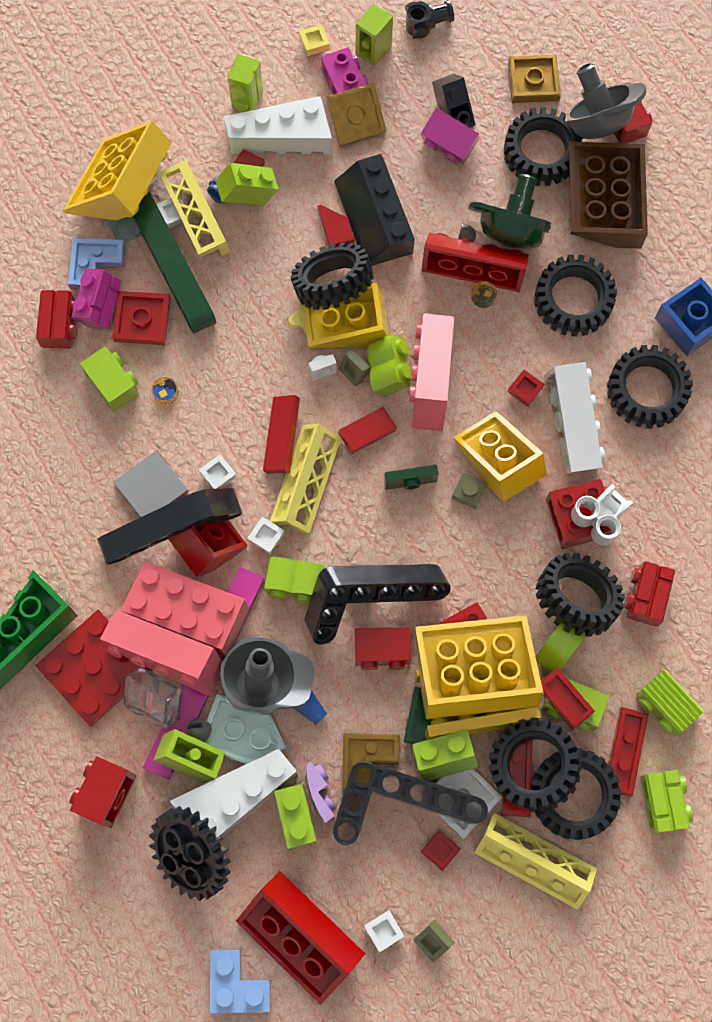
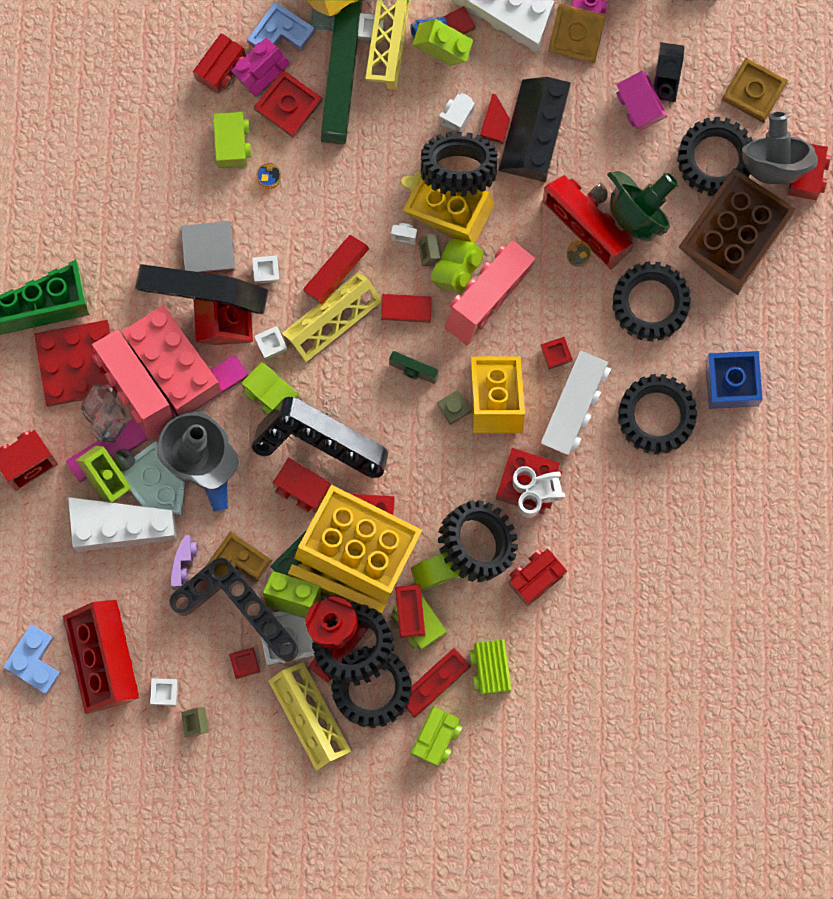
camera: 35 degrees right, 5 degrees up
black gear [149,806,231,901] -> none
lime brick [274,784,317,850] -> none
none -> red plate [305,596,358,649]
none -> white brick [439,93,475,133]

